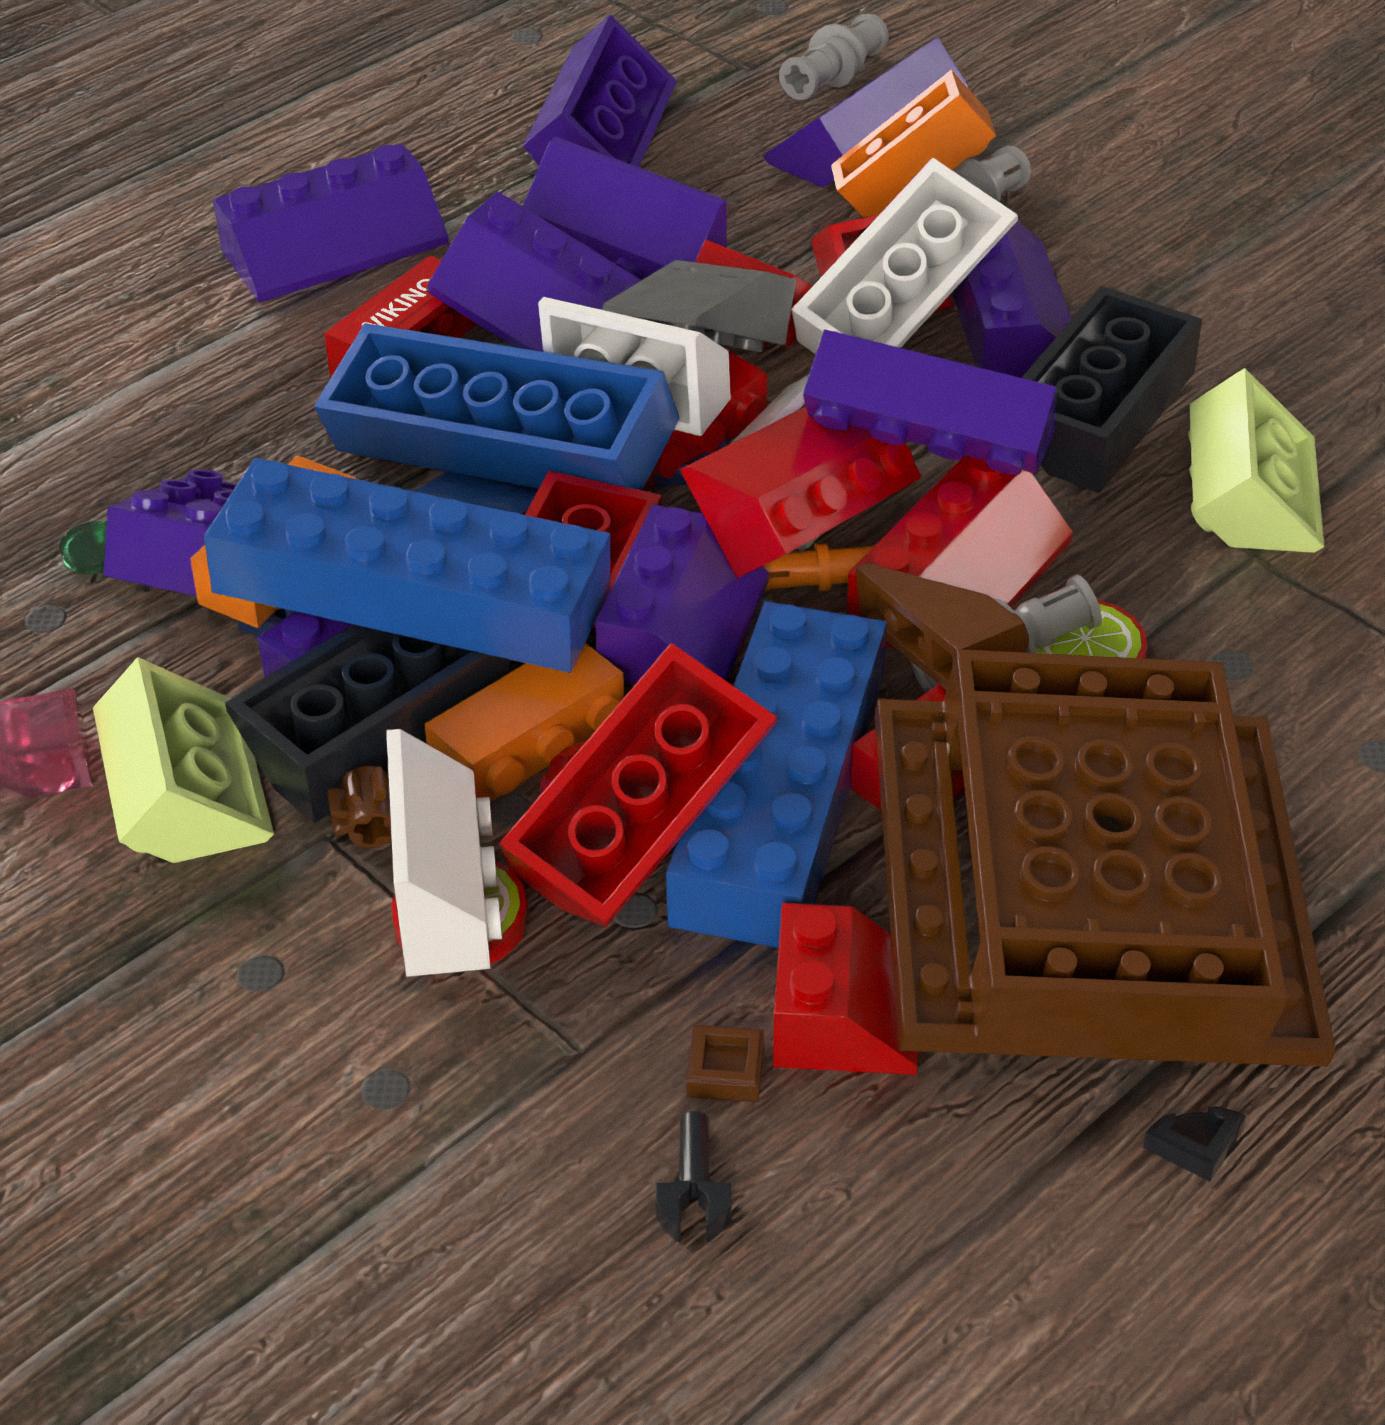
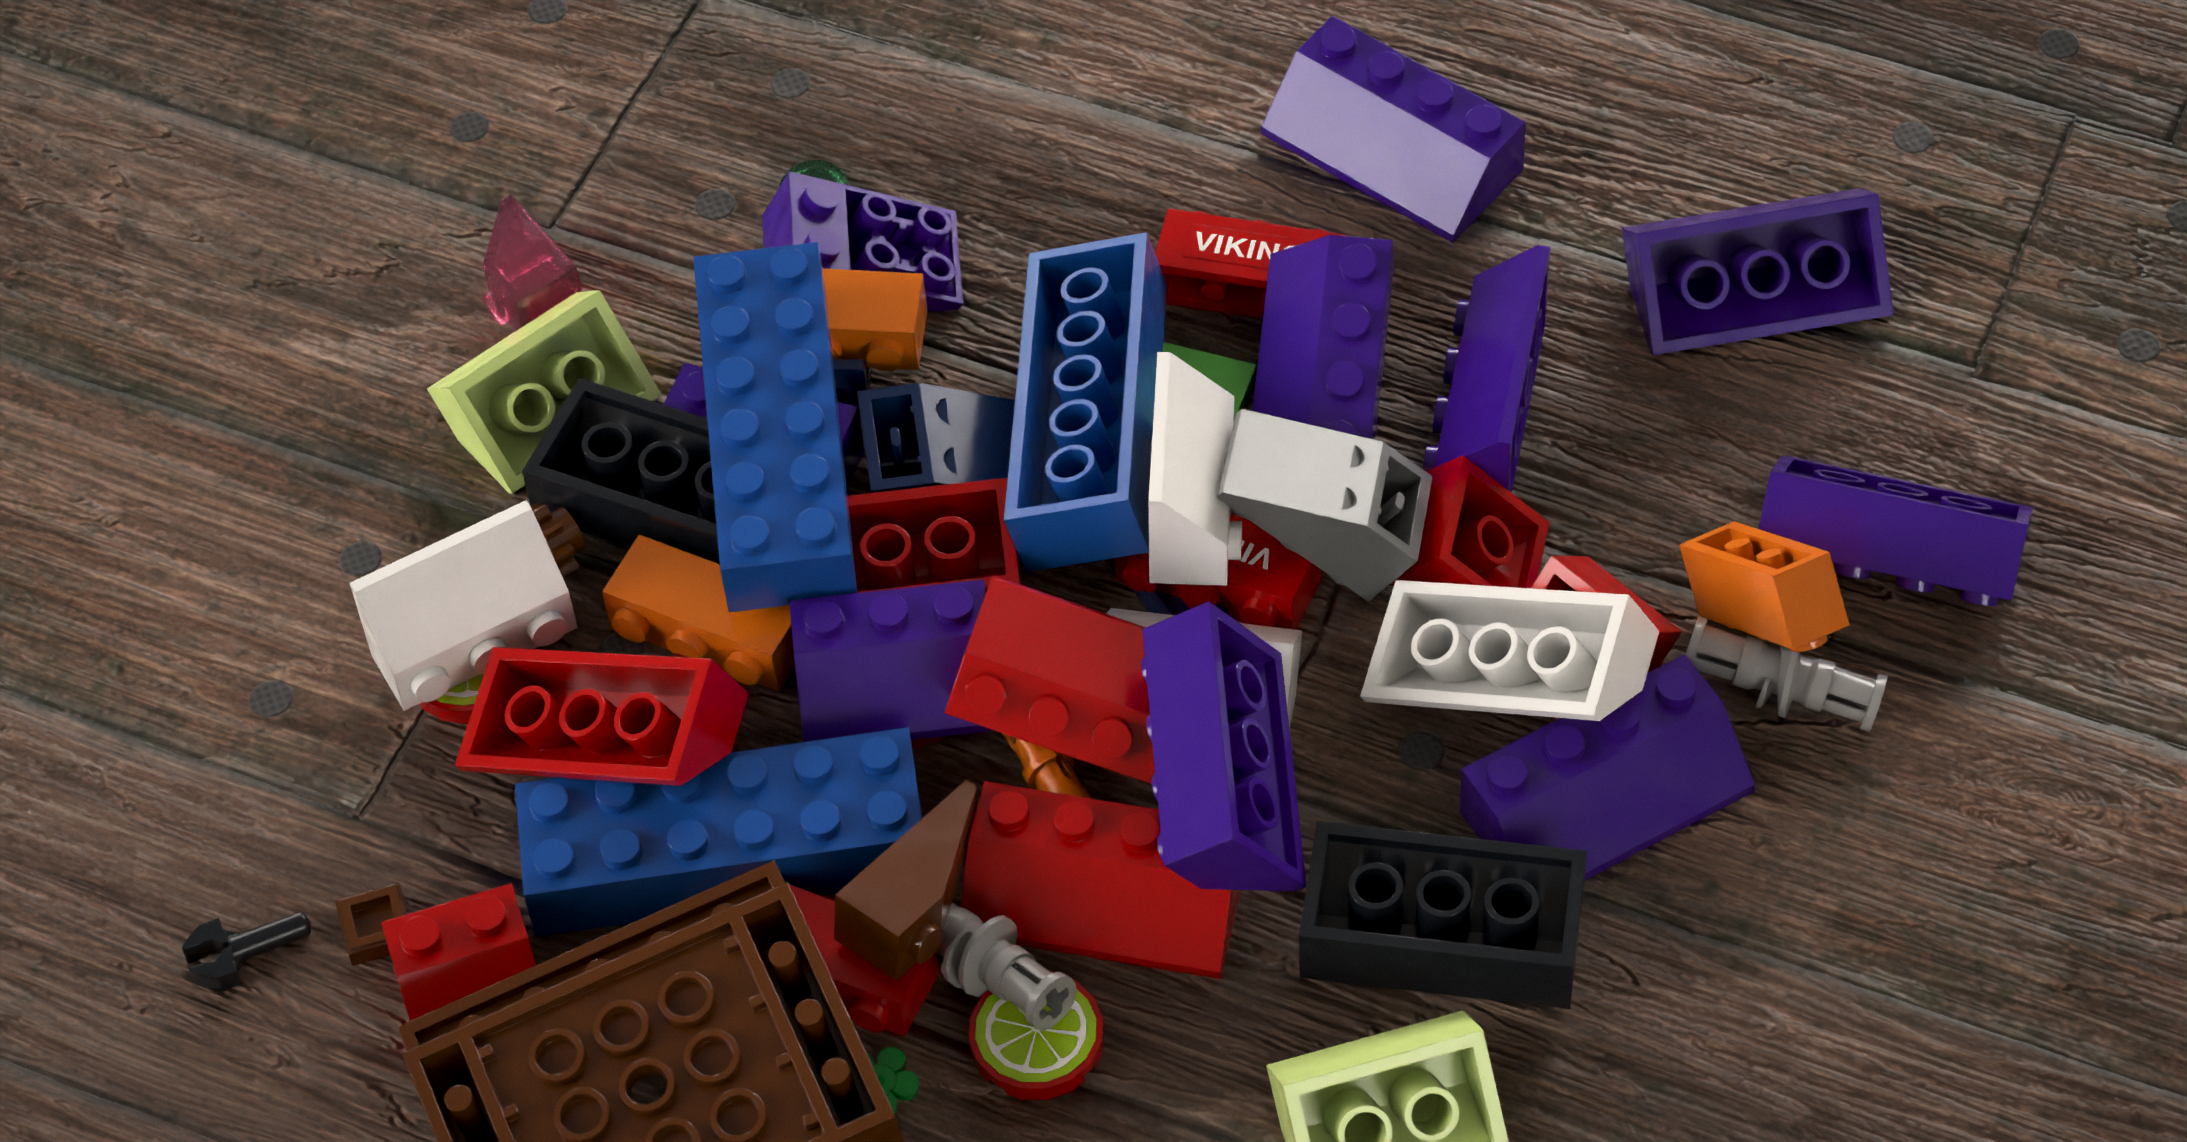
camera: 70 degrees right, 10 degrees up
light grey piece [779,14,889,100] -> none

